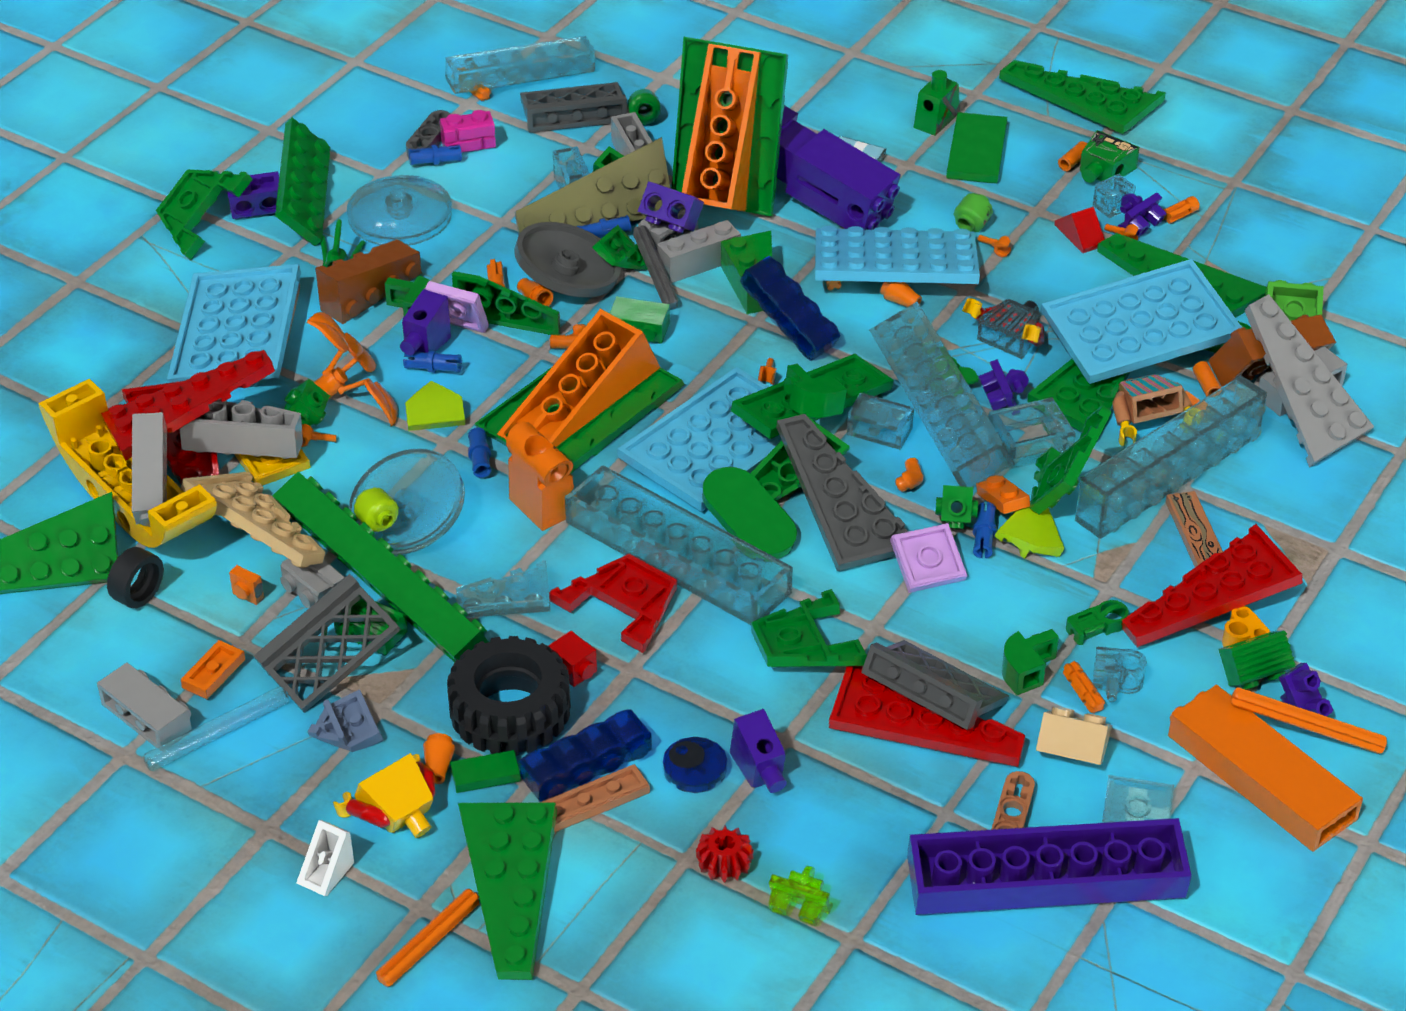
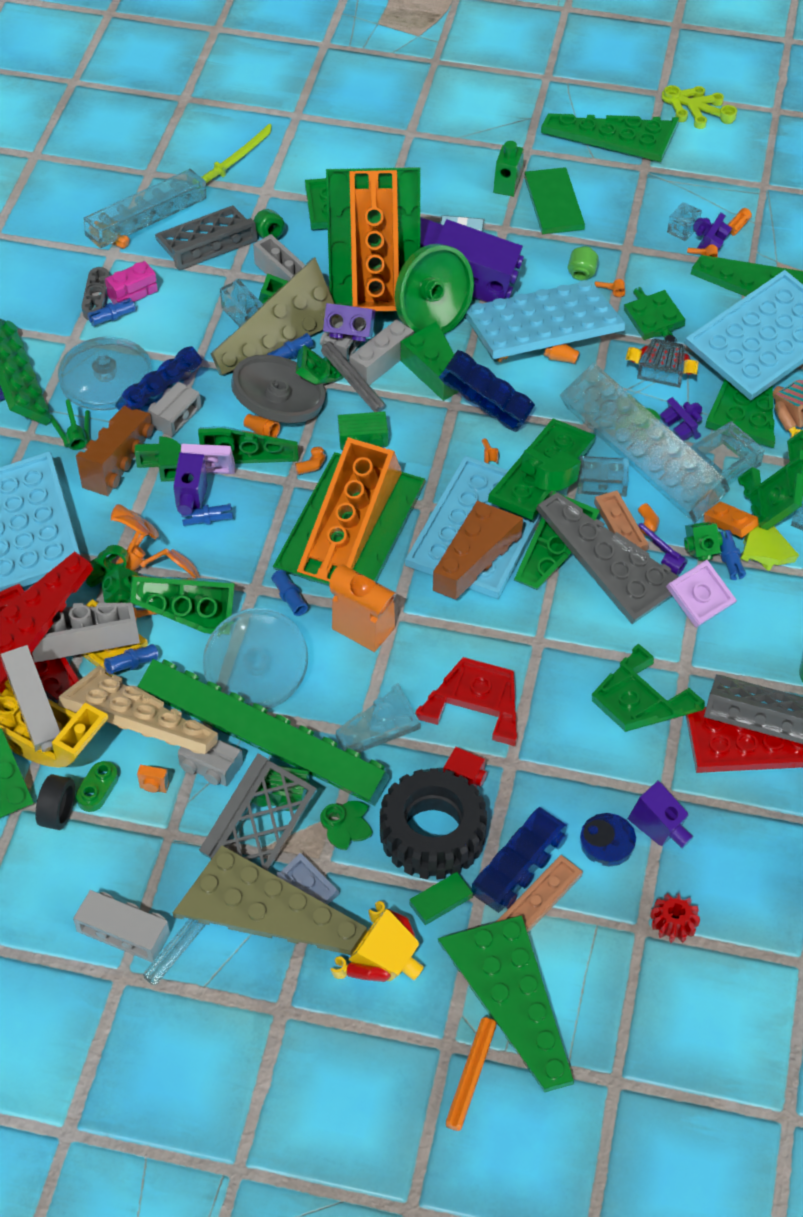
camera: 20 degrees left, 10 degrees up
orange plate [180,640,246,699] -> none
white slope [296,820,354,896] -> none
lime head [354,487,399,532] -> none
lime slope [405,381,465,431] -> none
orange cone [423,733,455,784] -> none
orange piece [487,259,505,287] -> none
clear light blue brick [565,465,793,625] -> none
green tile [702,467,797,560] -> none
clear neon green hips [768,865,833,926] -> none
red slope [1054,206,1105,253] -> none
orange axle [1058,141,1087,171] -> none
green torso [1080,130,1140,184] -> none
none -> green plate [76,761,118,812]
none -> green piece [86,545,129,587]
none -> blue pin [104,644,159,675]
none -> clear blue brick [115,346,203,410]
none -> green wedge [129,576,235,635]
none -> light grey brick [148,382,201,437]
none -> olive wing [172,846,367,955]
none -> lime sword [194,124,271,188]
none -> green plate [320,801,372,850]
none -> green dish [395,244,474,334]
none -> dark orange wedge [433,501,523,600]
none -> nougat plate [594,490,649,551]
none -> green plate [624,287,685,345]
none -> dark purple plant [638,523,688,576]
none -> lime plant [661,85,737,129]

